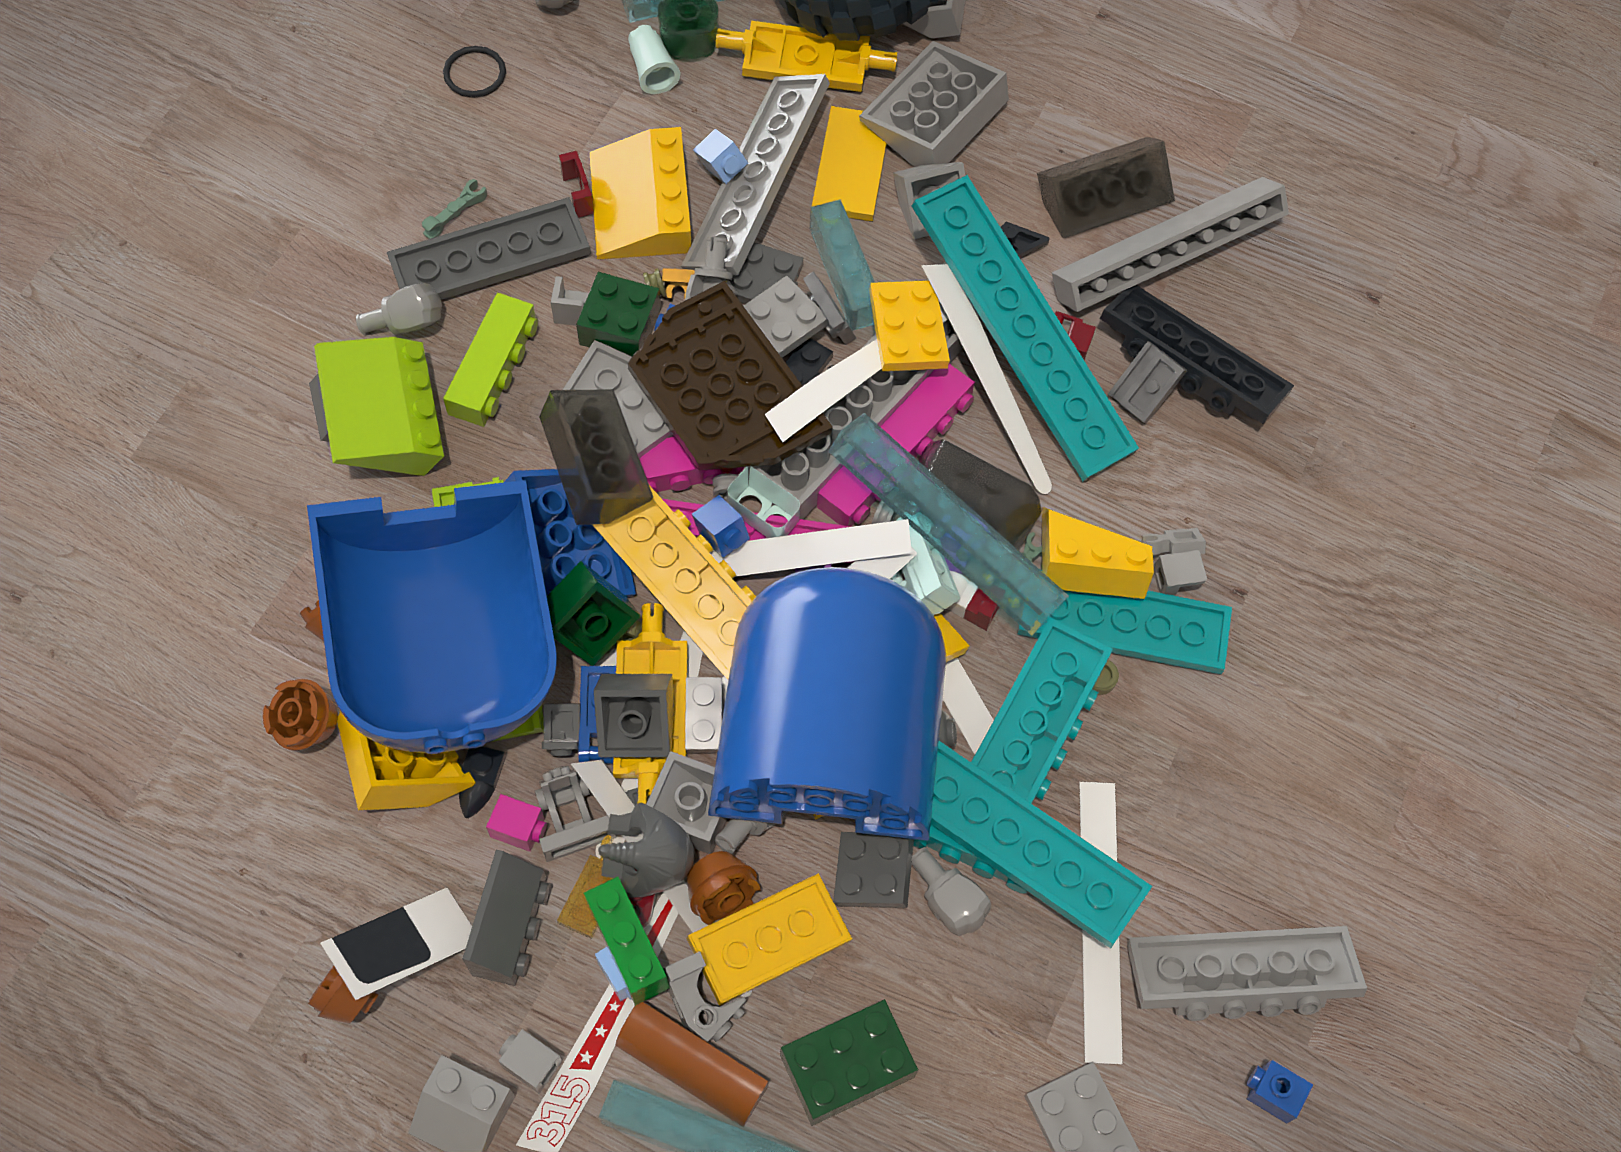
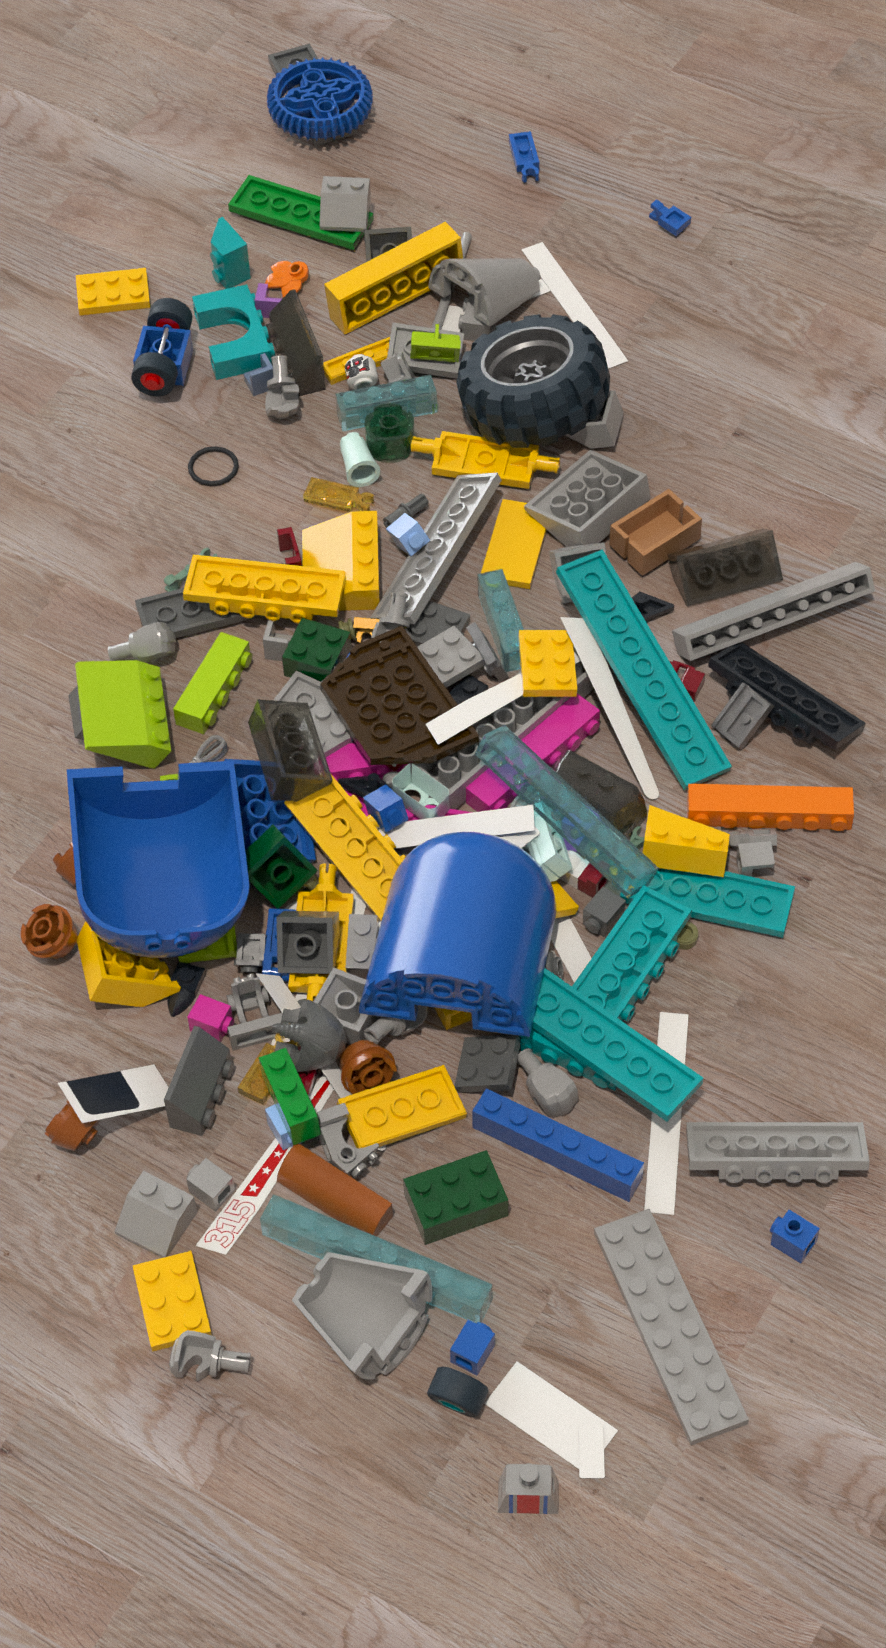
camera: 10 degrees right, 10 degrees down
none -> yellow plate [183,555,346,624]
none -> light grey piece [189,735,227,763]
none -> clear yellow plate [303,477,374,512]
none -> black piece [338,773,392,798]
none -> dark grey axle [383,494,429,528]
none -> blue brick [472,1088,644,1202]
none -> dark grey brick [583,887,626,938]
none -> medium nougat piece [609,489,702,576]
none -> orange brick [687,784,854,831]

